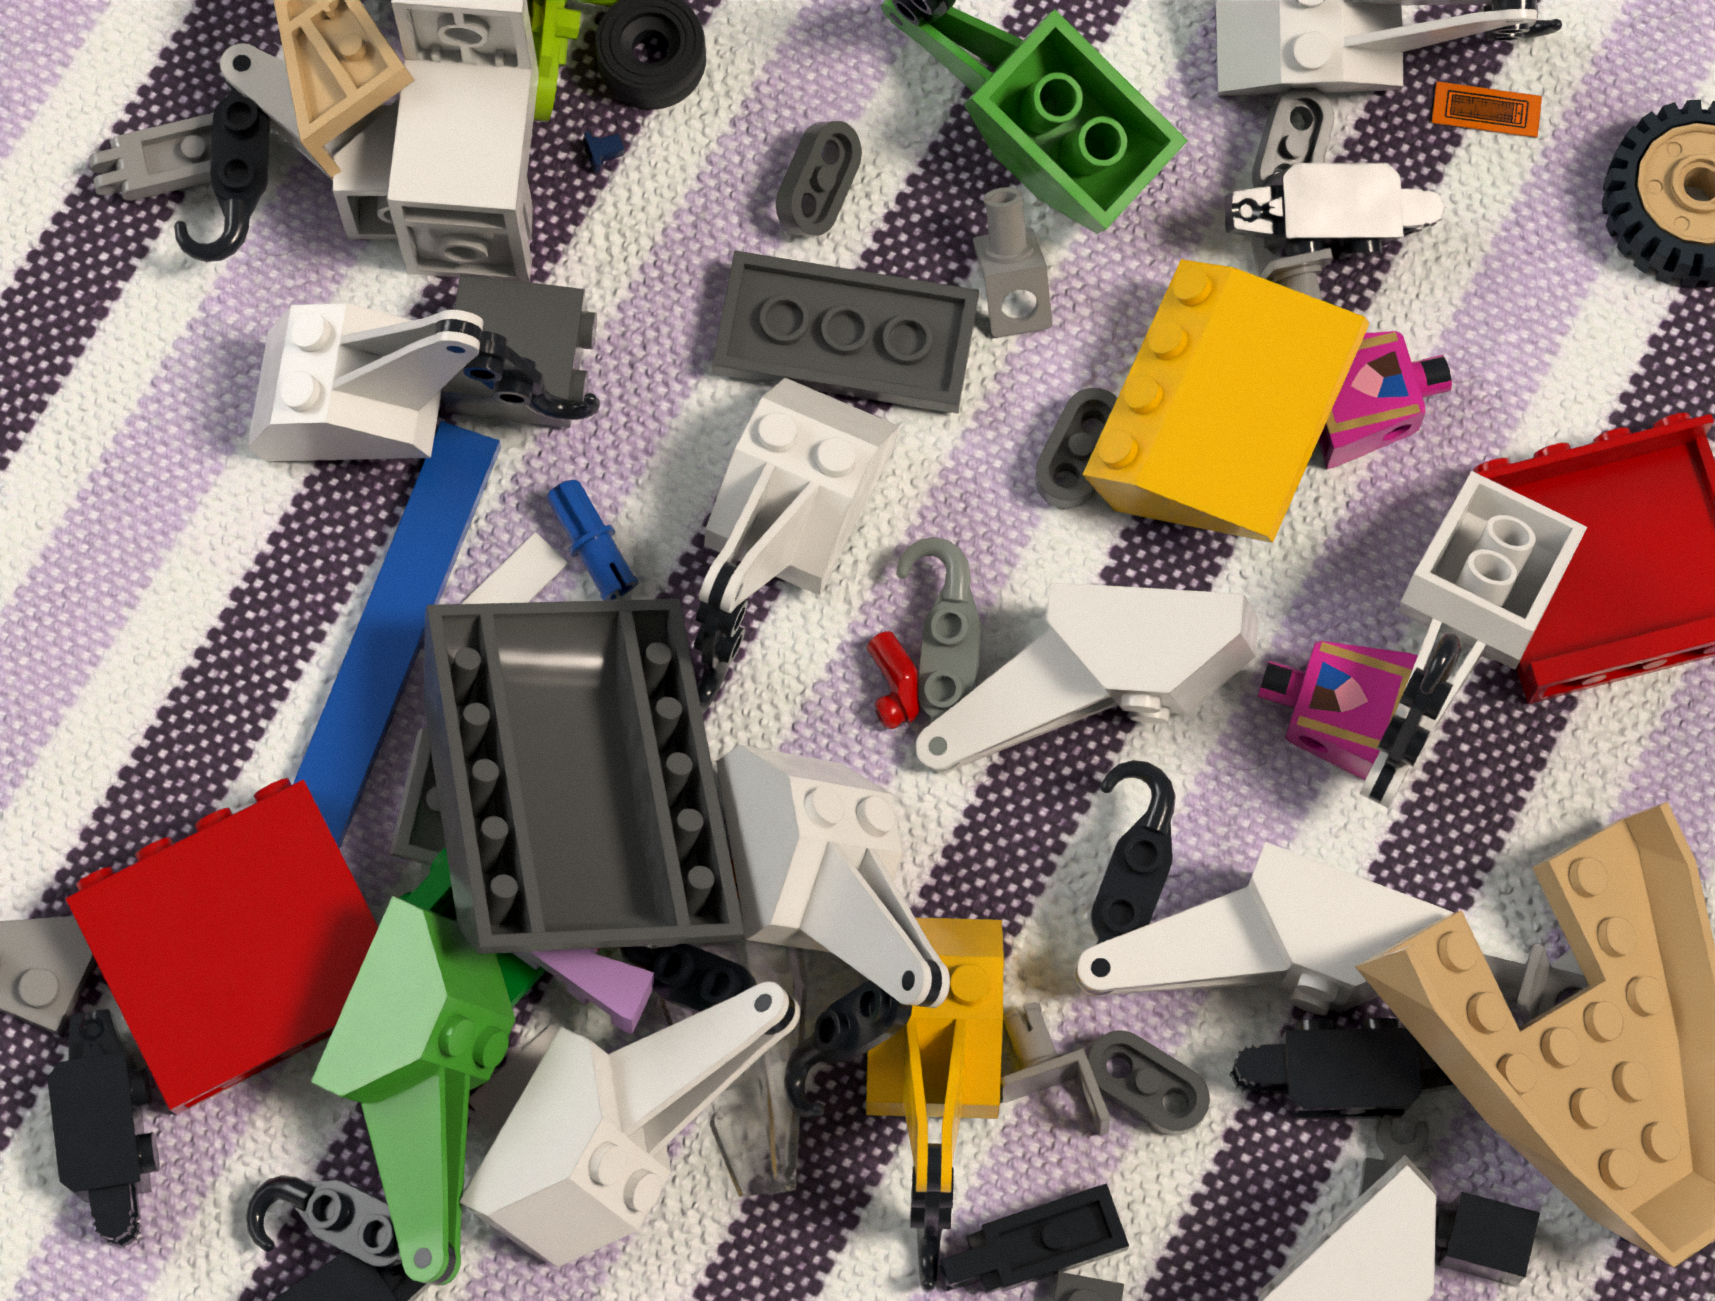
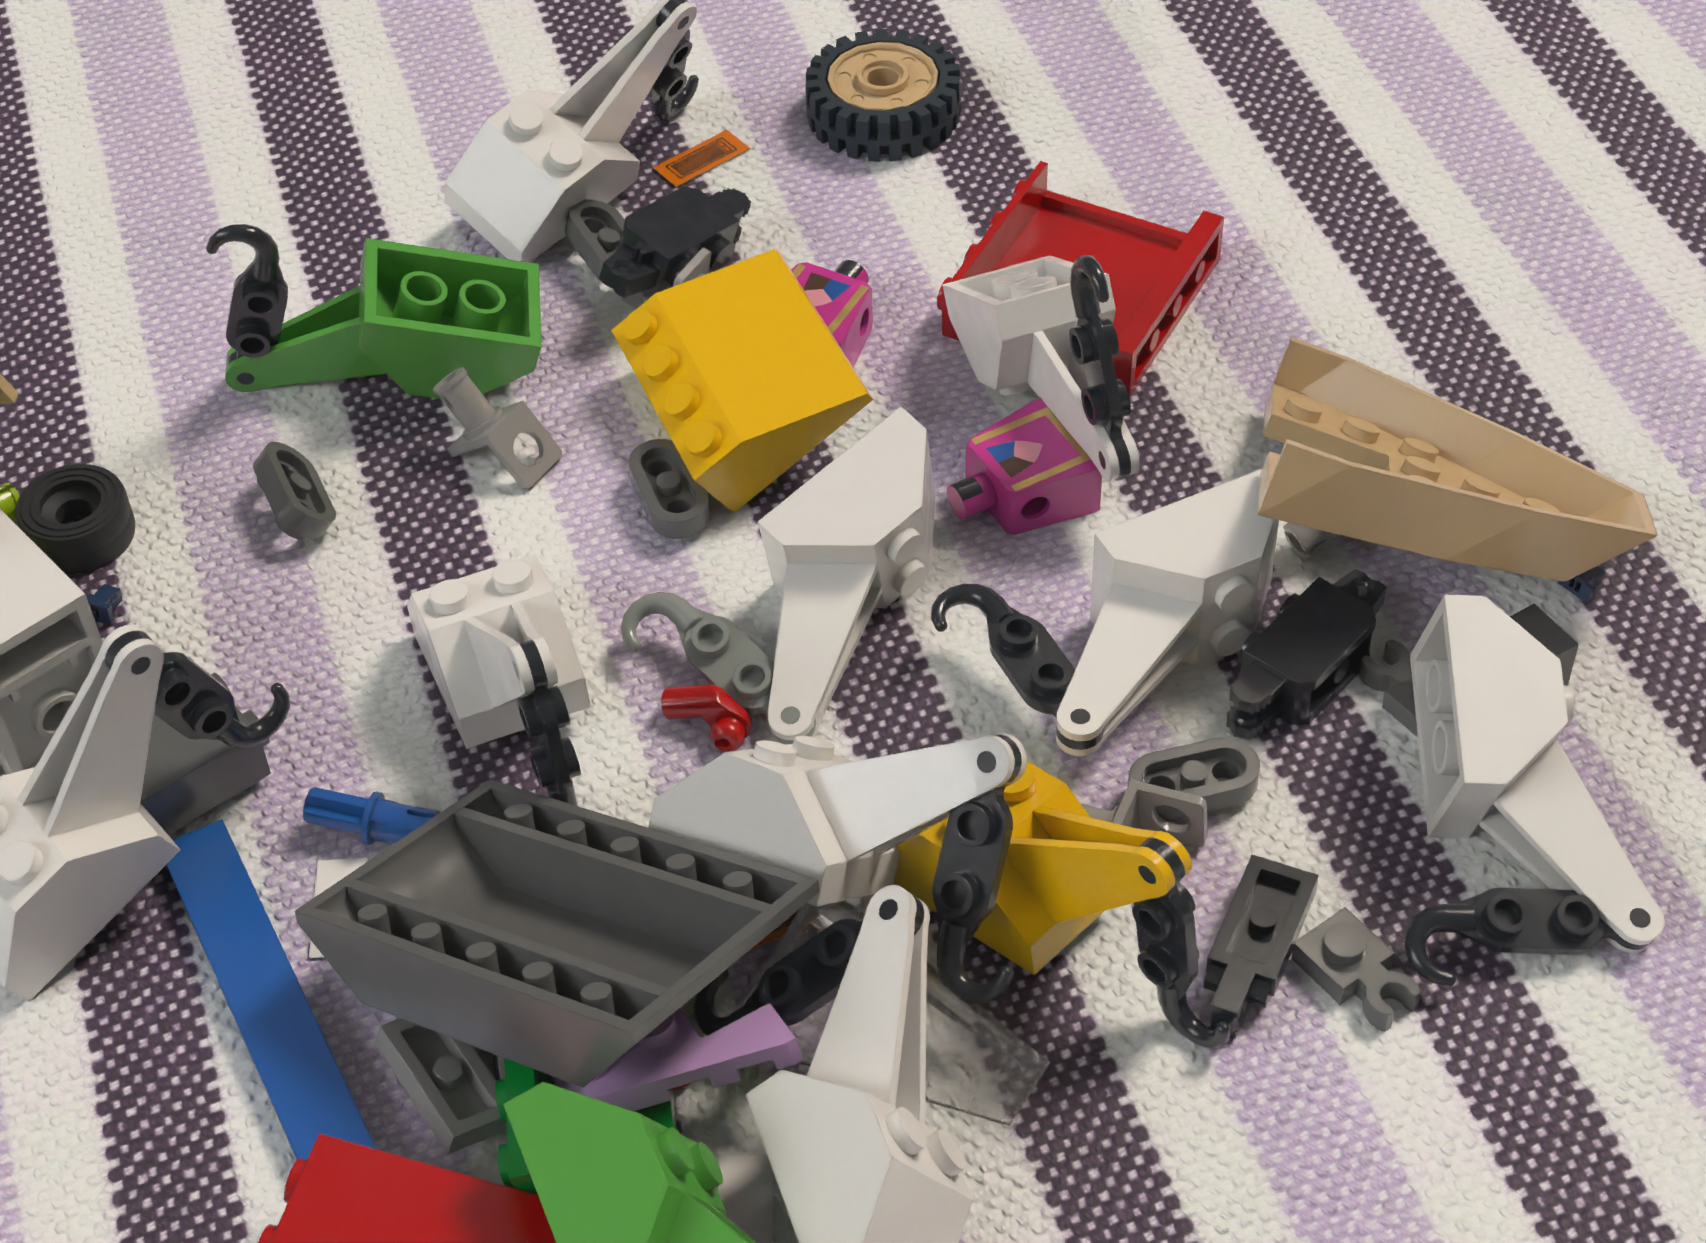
camera: 45 degrees left, 25 degrees down
dark grey plate [712,250,979,414] -> none

